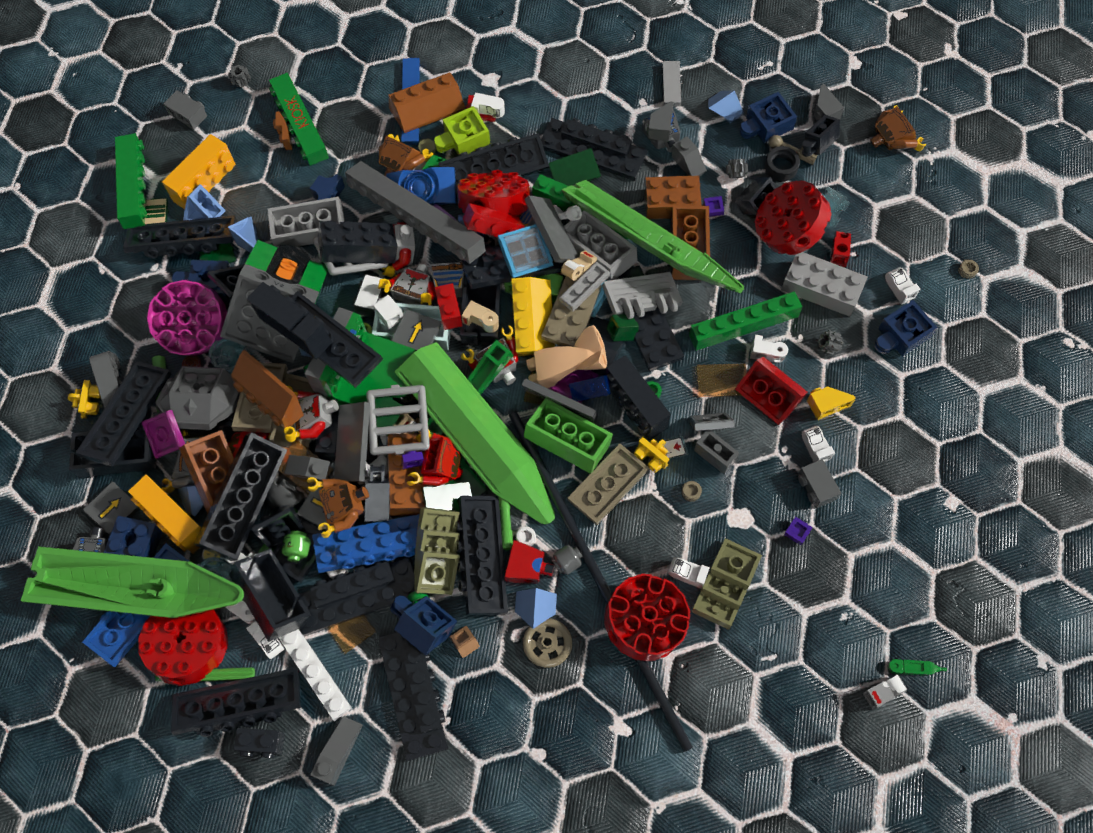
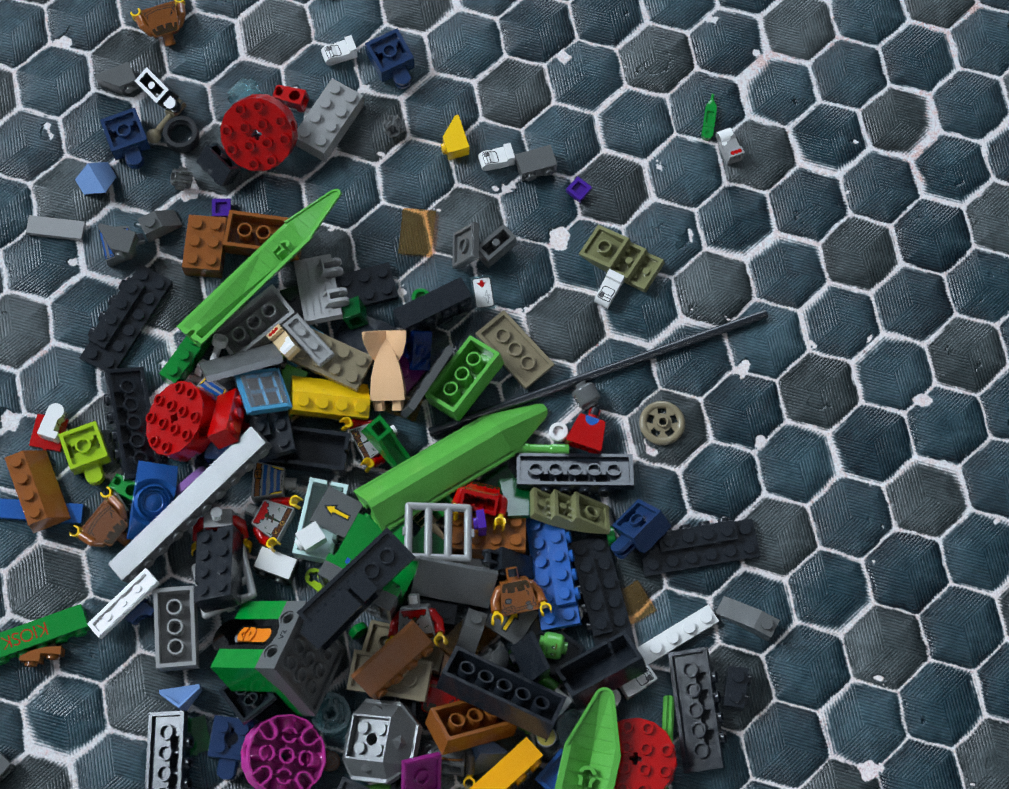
camera: 90 degrees left, 5 degrees up
light orange brick [162,134,236,209] -> none
medium blue slope [183,184,226,220] -> none
olive tile [418,139,436,155] -> none
red brick [435,283,463,330] -> none
medium nougat slope [449,626,480,658] -> none
tan leg [462,301,499,333] -> none
medium blue slope [515,588,557,629] -> none
dark green piece [549,148,601,186] -> none
red brick [604,574,690,661] -> none
yellow hips [634,437,669,473] -> none
dark tan tile [681,481,702,502] -> none
green brick [689,291,802,351] -> none
red slope [735,356,808,425] -> none
white leg [750,335,788,363] -> none
none -> white tile [88,568,160,639]

